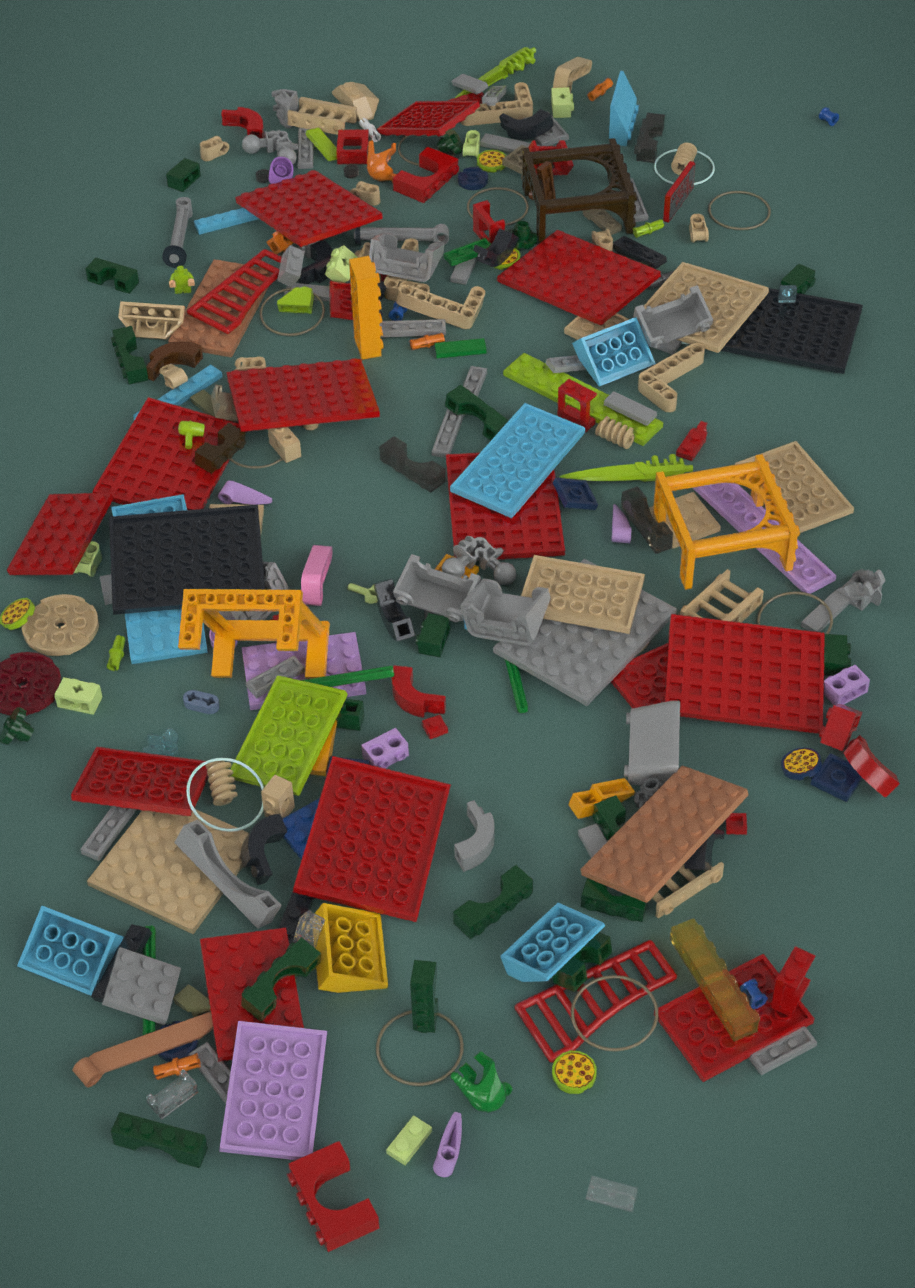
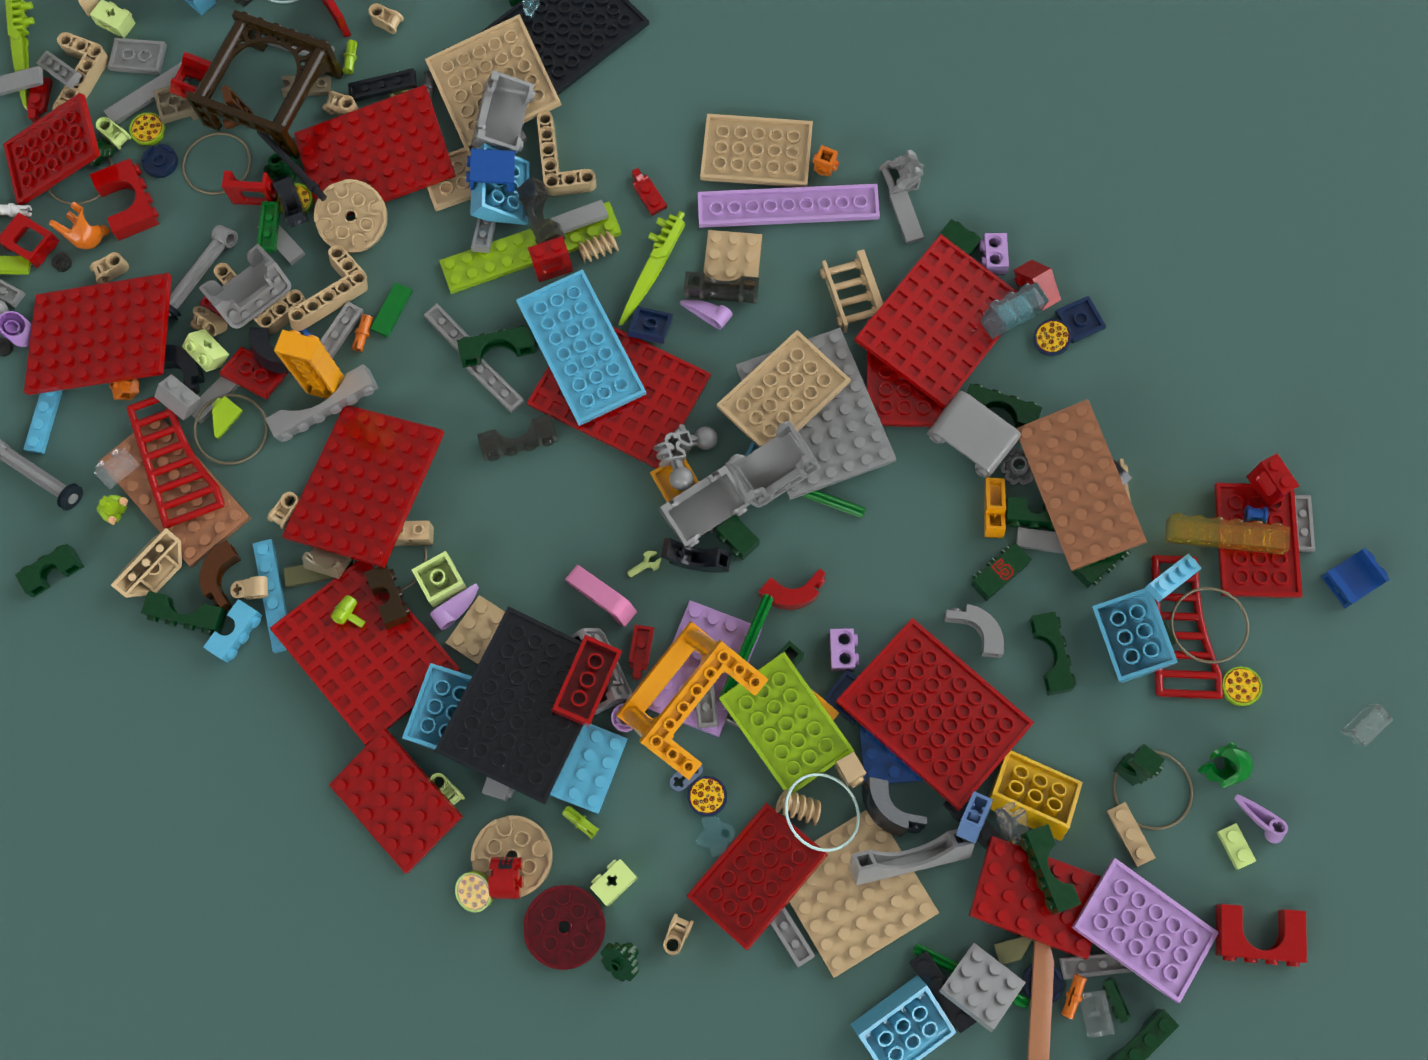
camera: 55 degrees left, 25 degrees up
red plate [422,714,448,739] -> none
black arch [499,109,554,140] -> none
light orange arch [653,454,800,590] -> none
dark tan piece [757,591,833,634] -> none
red arch [843,735,900,798] -> none
none -> clear bracket [94,447,140,489]
none -> medium azure arch [203,599,263,663]
none -> black bar [257,131,327,201]
none -> light grey arch [265,364,379,442]
none -> tan plate [314,179,388,253]
none -> yellowish green brick [412,551,467,608]
none -> blue panel [466,149,515,192]
none -> red brick [488,857,524,899]
none -> clear smoke arch [516,176,566,244]
none -> red brick [552,635,622,727]
none -> tan piece [663,913,694,956]
none -> tile [687,776,727,817]
none -> orange brick [812,145,839,177]
none -> medium blue brick [956,791,993,843]
none -> dark green arch [967,383,1042,428]
none -> dark green brick [971,543,1032,601]
none -> clear light blue brick [980,282,1049,339]
none -> dark green plate [1102,977,1131,1023]
none -> tan plate [1106,802,1156,867]
none -> medium azure plate [1145,553,1202,603]
none -> blue panel [1321,548,1390,608]

